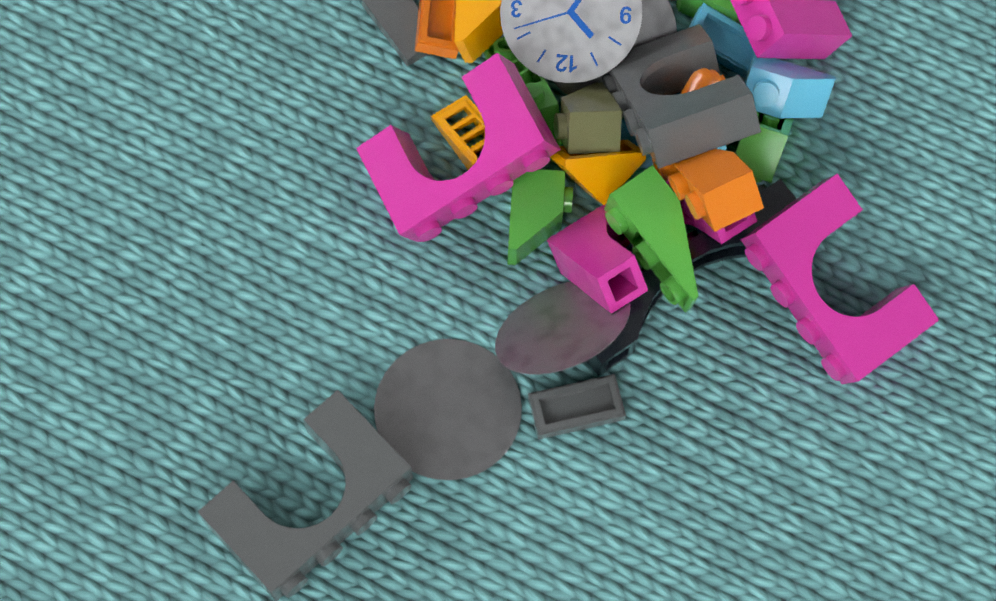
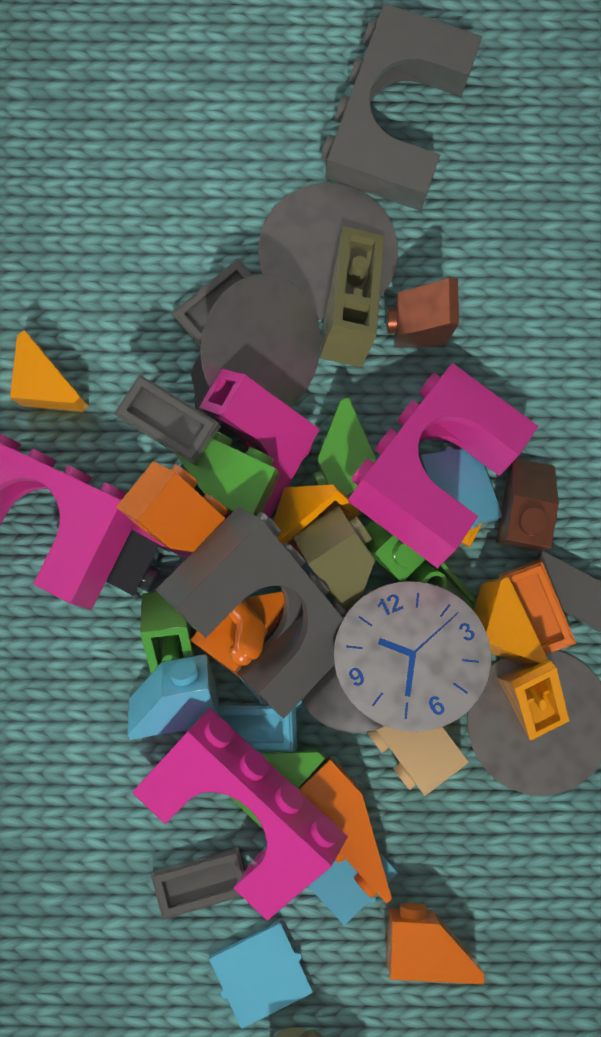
camera: 150 degrees right, 15 degrees up
none -> light orange slope [10,330,89,412]
none -> dark grey tile [114,374,221,466]
none -> olive slope [320,226,385,368]
none -> copper slope [386,278,459,348]
none -> medium azure piece [419,447,503,530]
none -> copper slope [496,458,559,552]

